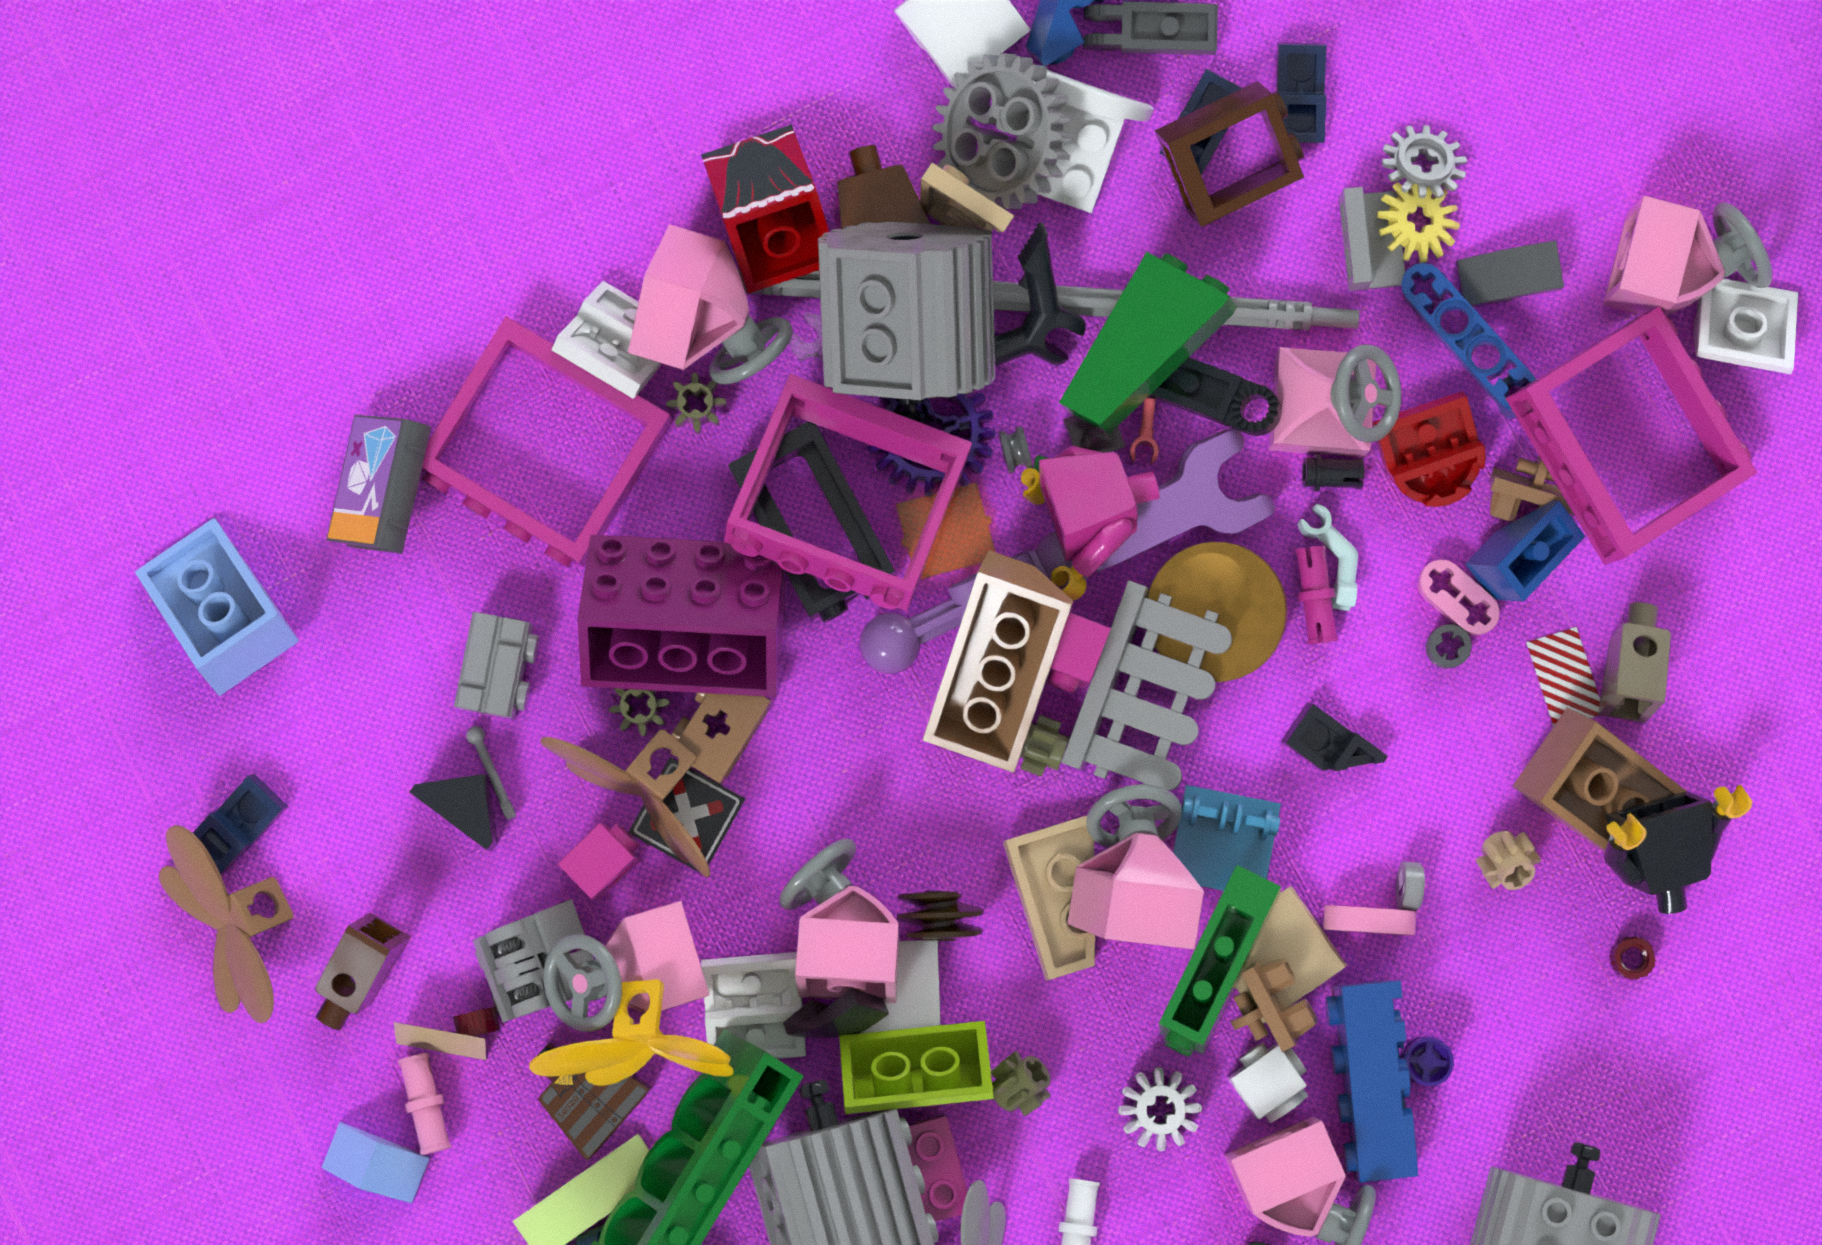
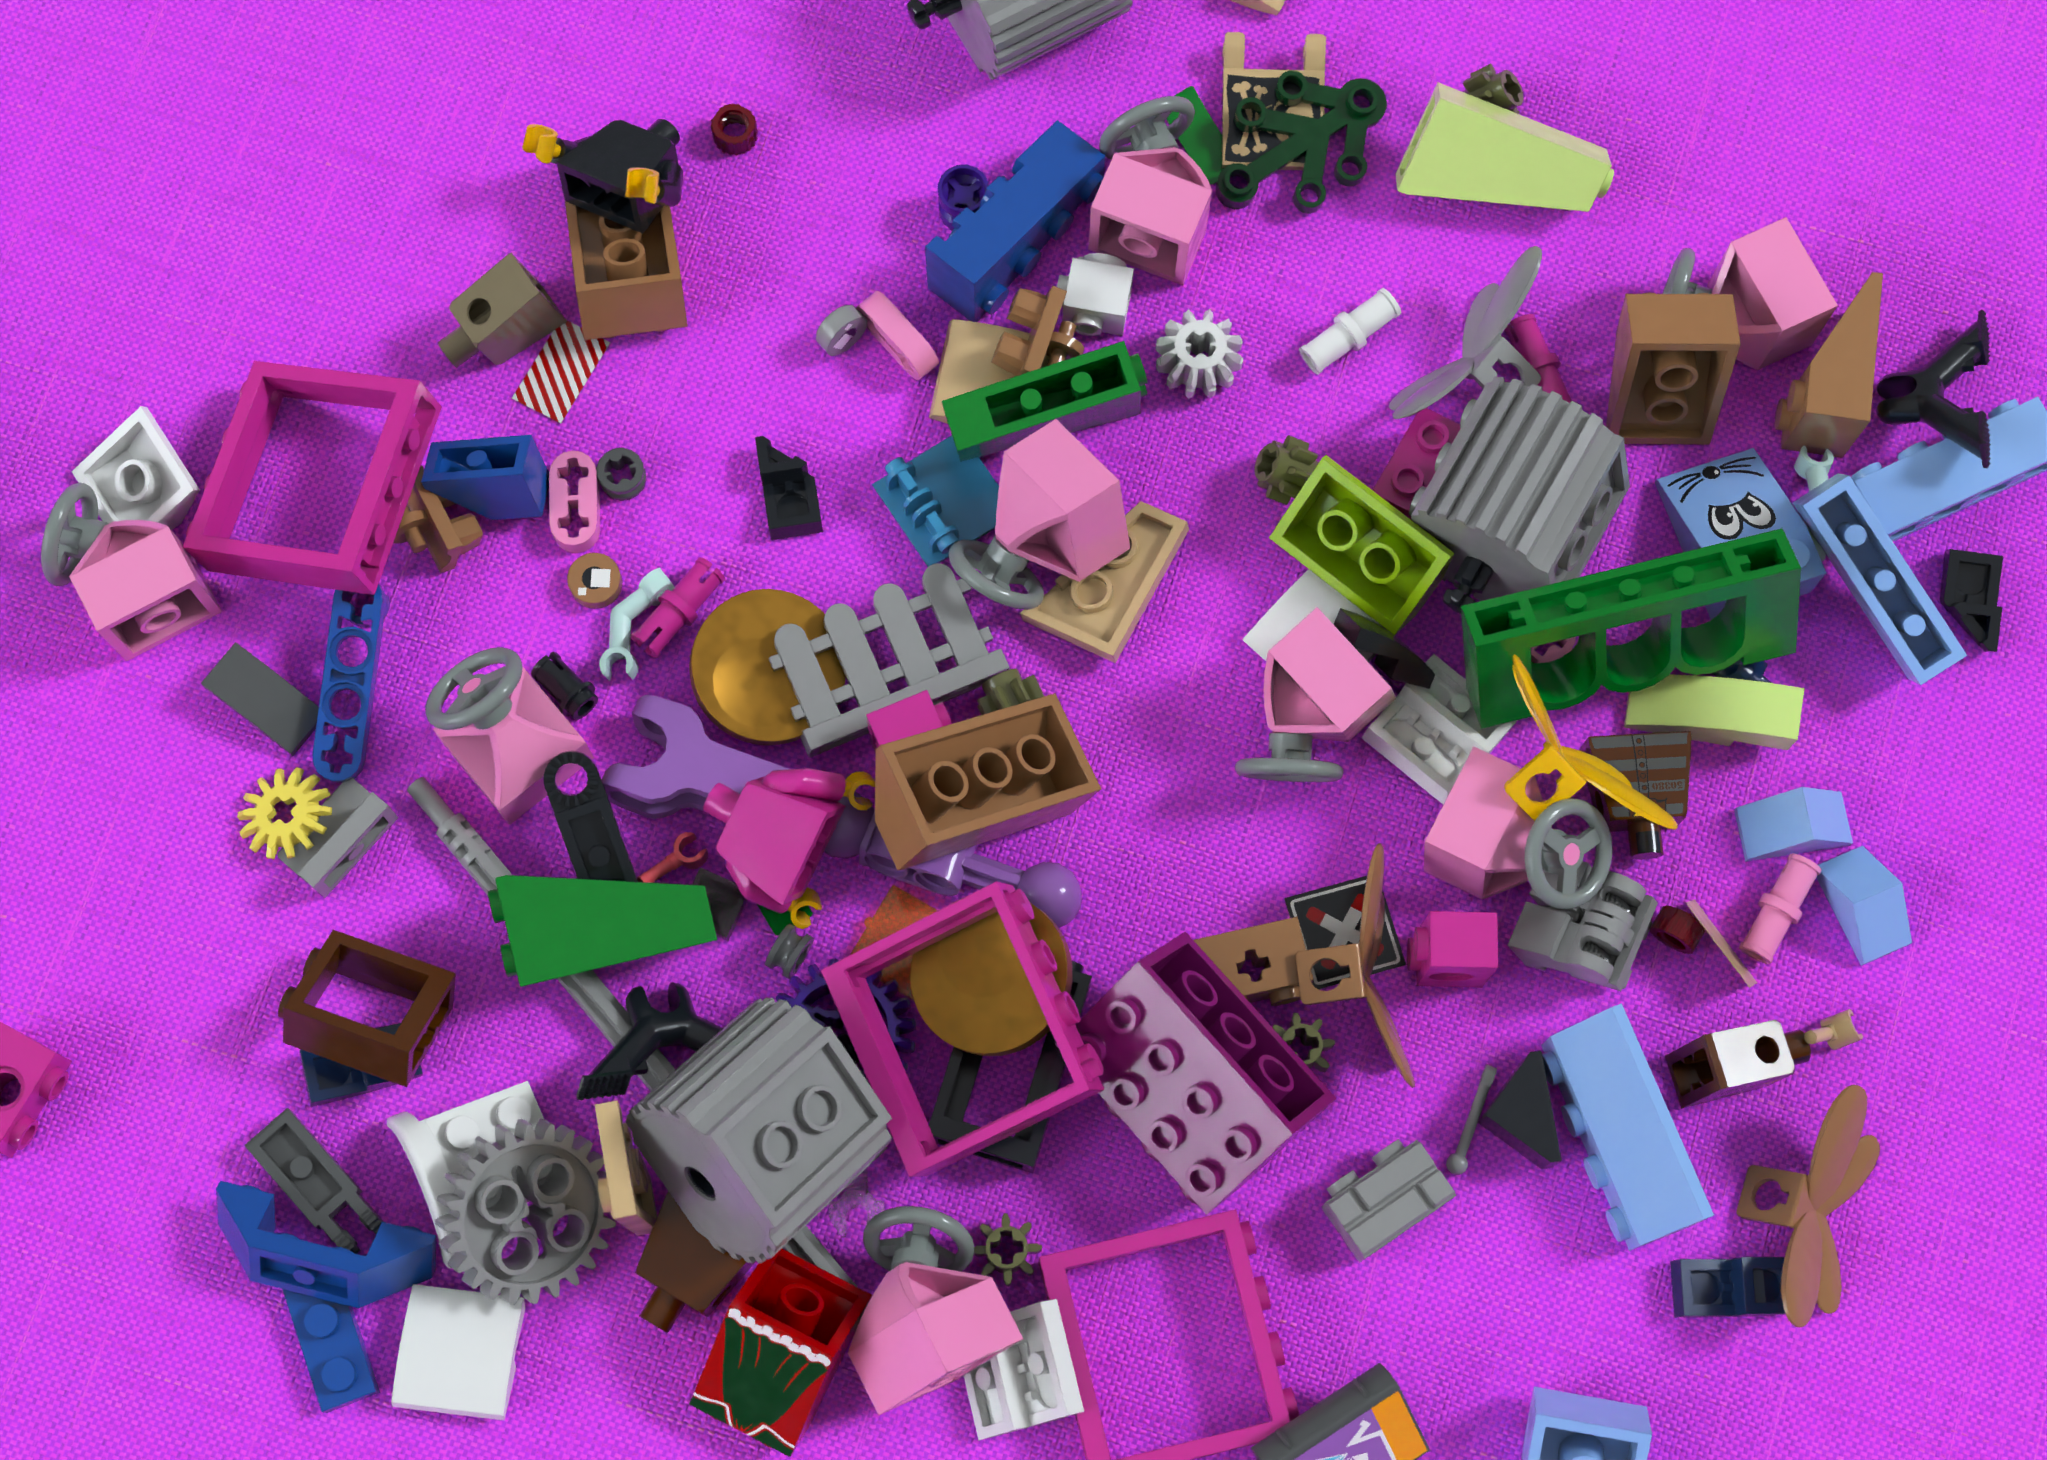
camera: 140 degrees left, 10 degrees down
dark brown piece [897,890,984,941] -> none
dark blue slope [1276,42,1326,143] -> none
red slope [1372,391,1486,507] -> none
light grey gear [1382,125,1467,199] -> none
tan gear [1476,831,1541,890] -> none
none -> medium nougat tile [567,553,622,609]
none -> pearl gold piece [910,898,1073,1056]
none -> light blue slope [1541,1003,1714,1251]
none -> light blue slope [1734,787,1853,862]
none -> tan hand [1804,1009,1863,1050]

